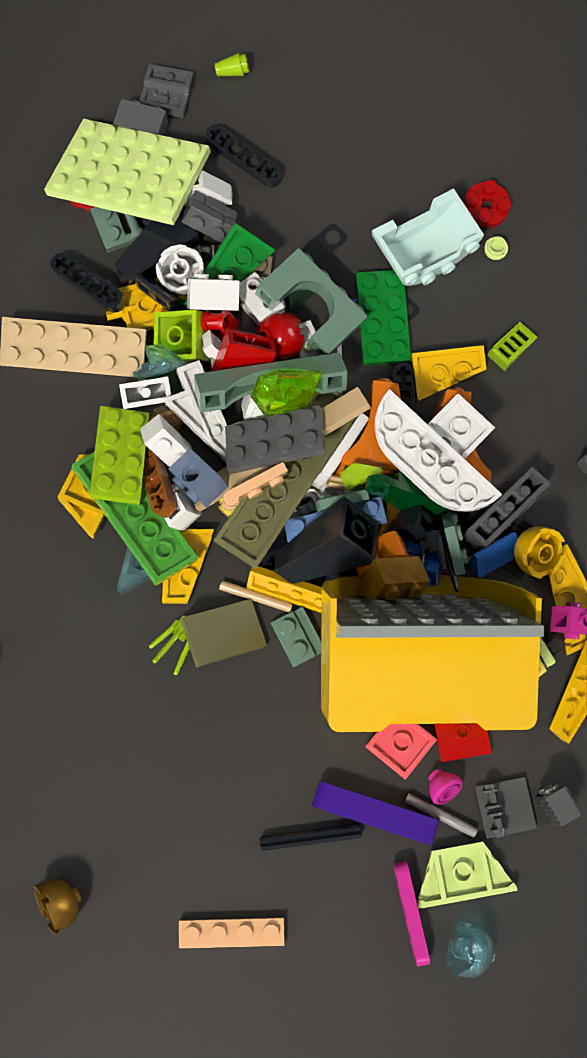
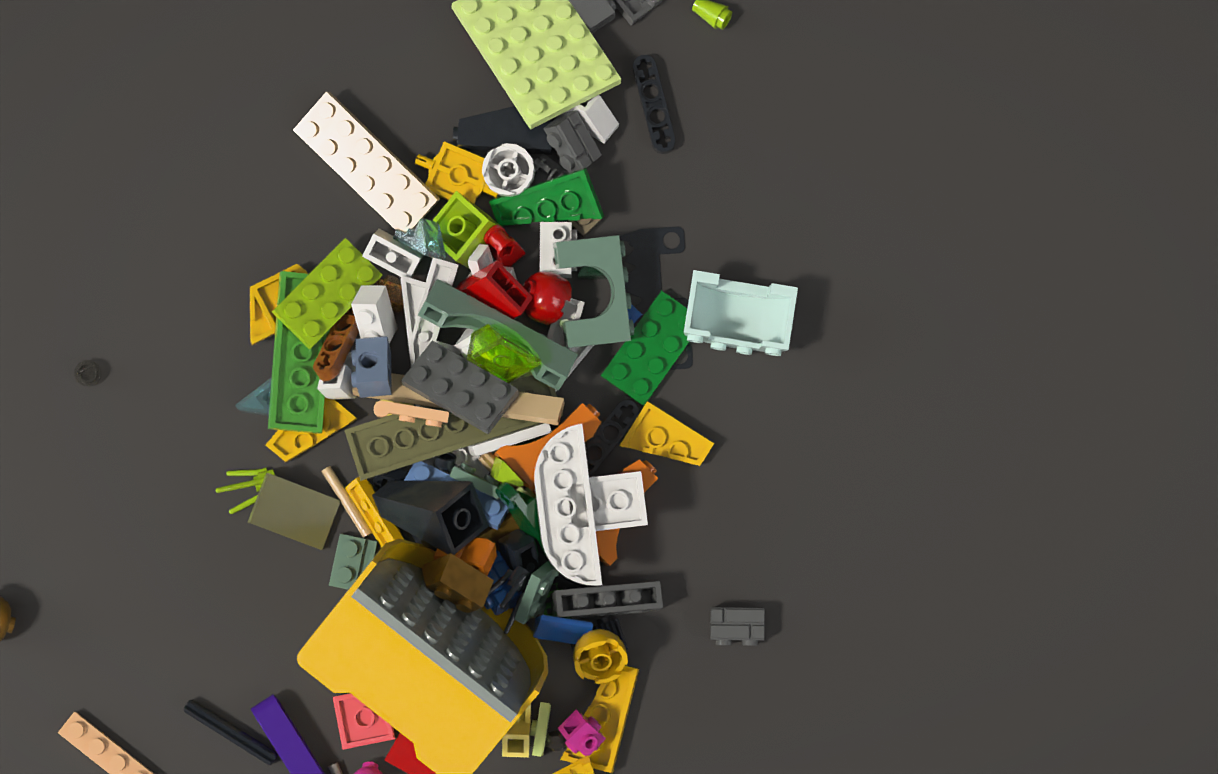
camera: 40 degrees right, 5 degrees up
black beam [50,253,126,313] -> none
sand green plate [90,207,143,253] -> none
black slope [134,273,184,312] -> none
white brick [187,274,239,310] -> none
red plate [464,180,511,229] -> none
yellowish green plate [484,236,508,260] -> none
lime slope [487,322,537,371] -> none

